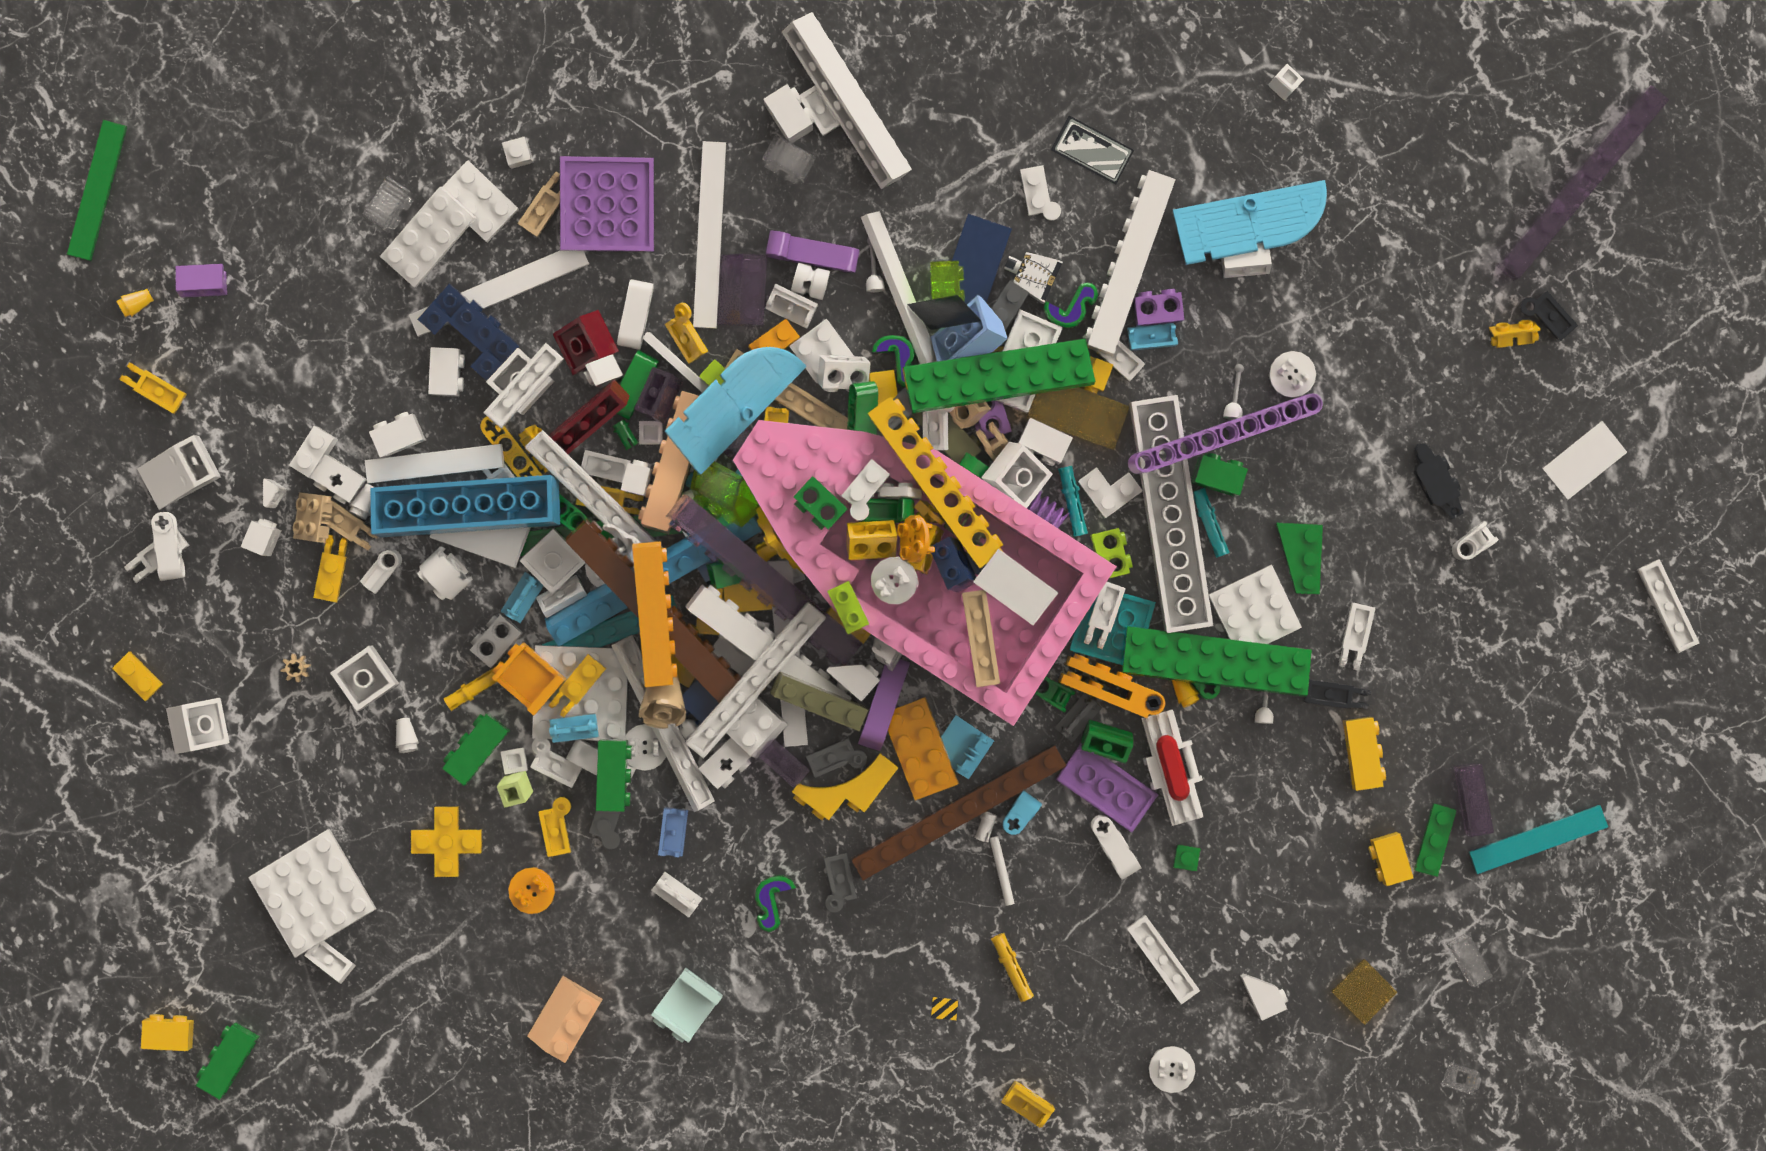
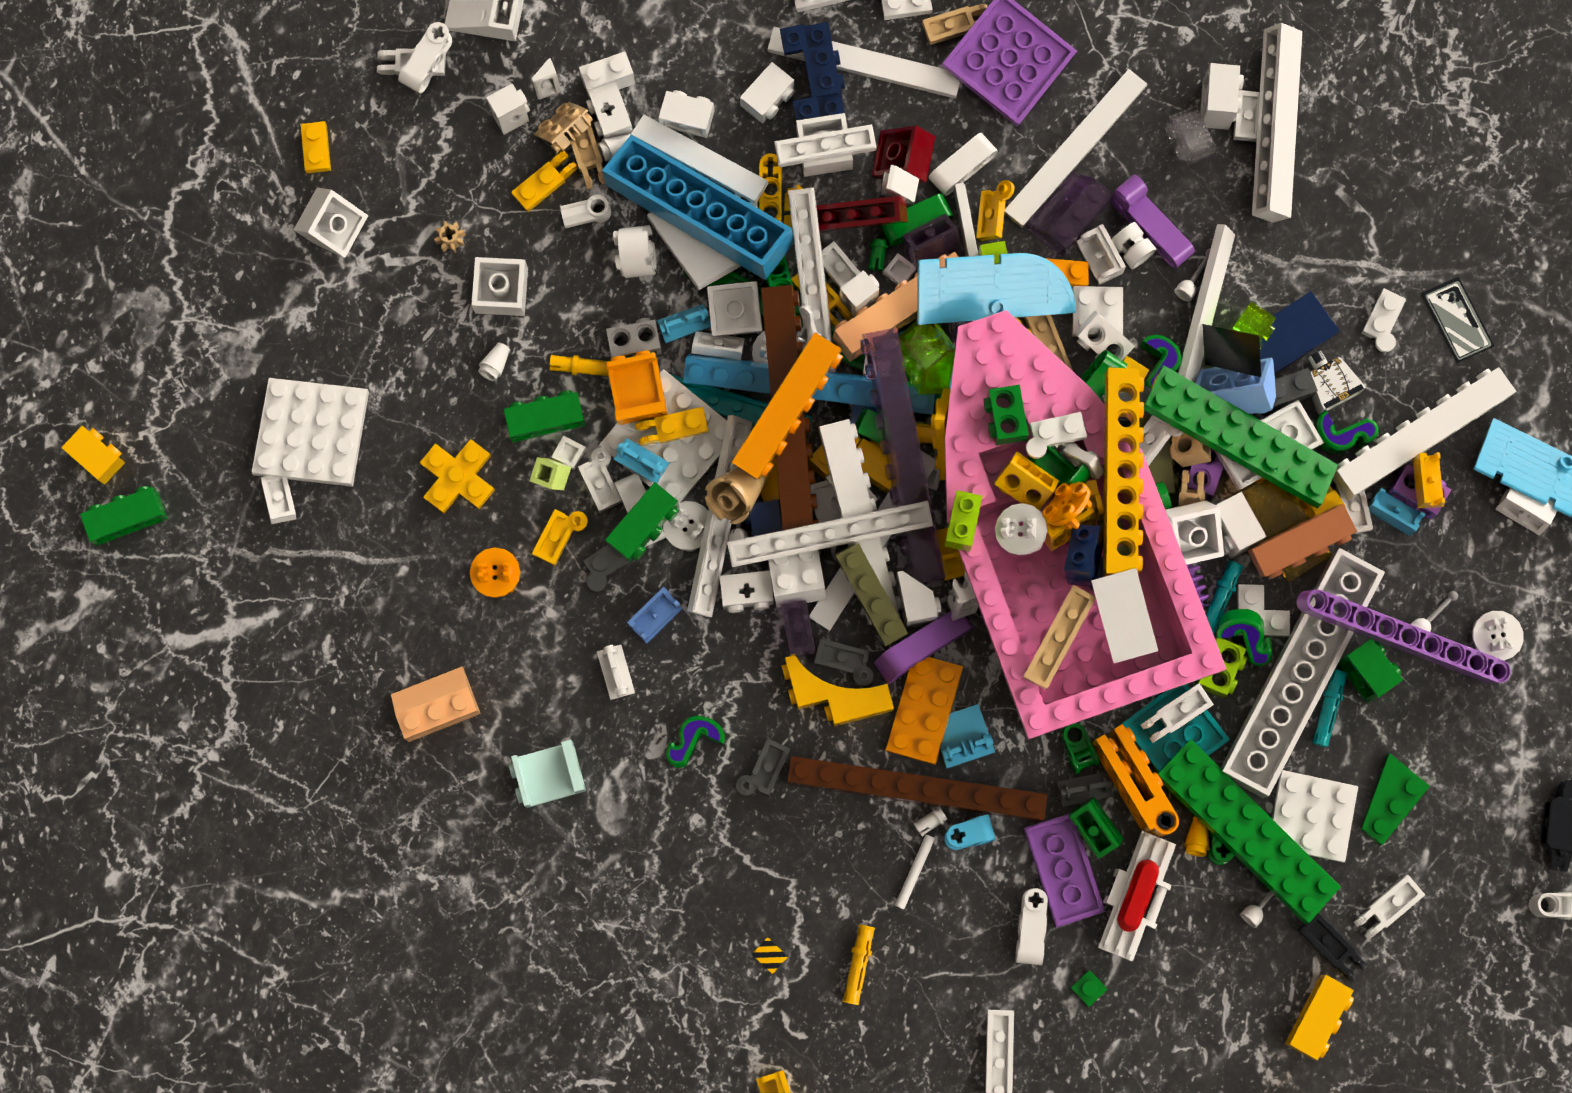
camera: 40 degrees right, 10 degrees down
none -> green animal [1217,609,1272,666]
none -> nougat brick [1247,504,1357,579]
none -> yellow hinge [1412,453,1445,508]

